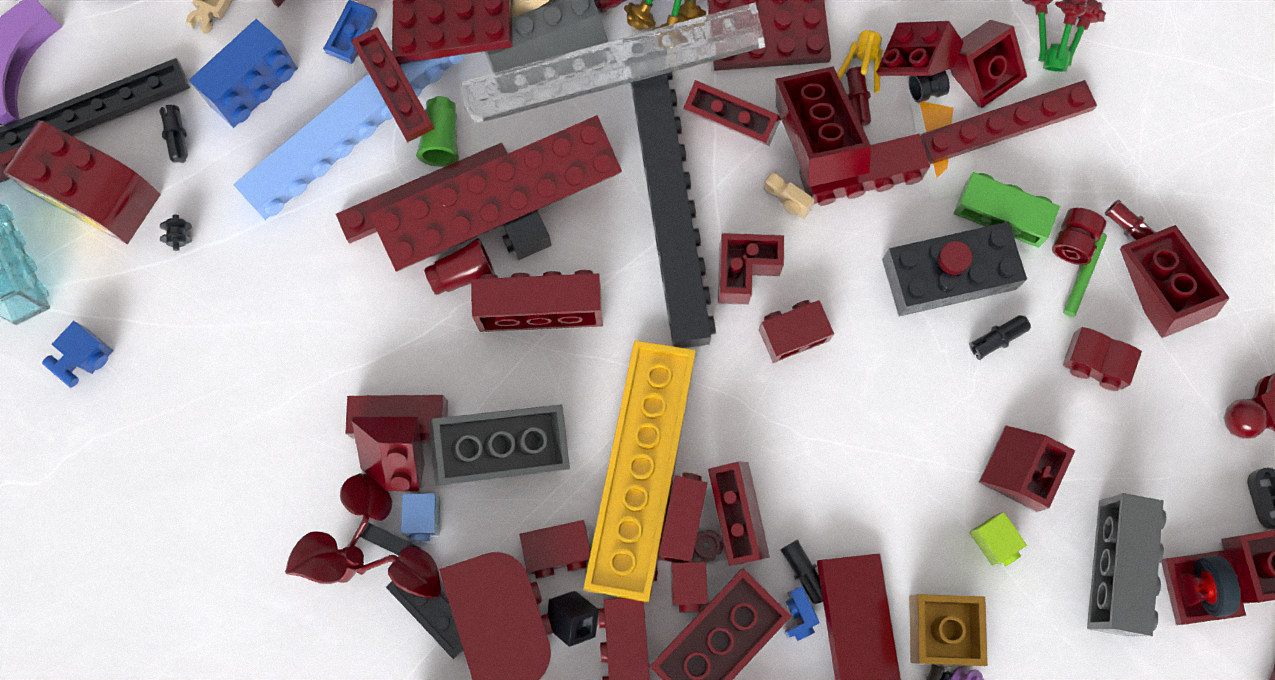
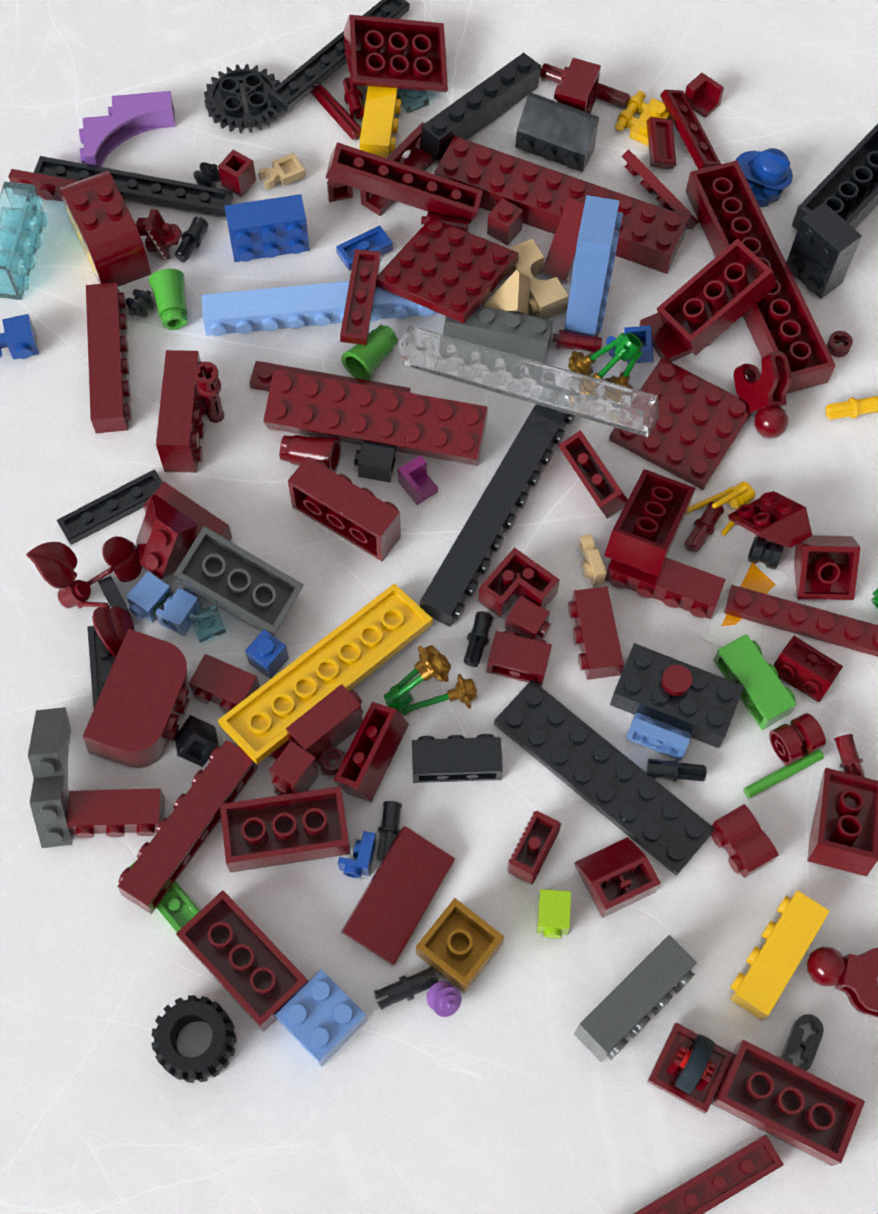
camera: 35 degrees right, 10 degrees down
none -> black tile [56,469,163,545]
none -> dark red brick [86,282,132,433]
none -> dark red hips [136,209,182,259]
none -> bright green plant [148,269,188,330]
none -> medium blue brick [155,588,202,636]
none -> dark red brick [156,350,207,473]
none -> clear light blue plate [189,605,226,643]
none -> black wheel [193,162,220,188]
none -> dark red pin [193,362,225,423]
none -> dark red brick [218,150,256,197]
none -> blue brick [245,630,289,679]
none -> plant [383,645,478,716]
none -> magenta panel [398,455,438,505]
none -> black brick [412,734,503,783]
none -> black axle [464,611,494,667]
none -> black plate [494,680,715,876]
none -> dark red brick [505,596,551,639]
none -> dark red brick [507,811,561,885]
none -> dark red brick [568,586,624,680]
none -> medium blue bracket [626,713,691,761]
none -> yellow brick [730,890,830,1021]
none -> dark red bracket [773,635,843,702]

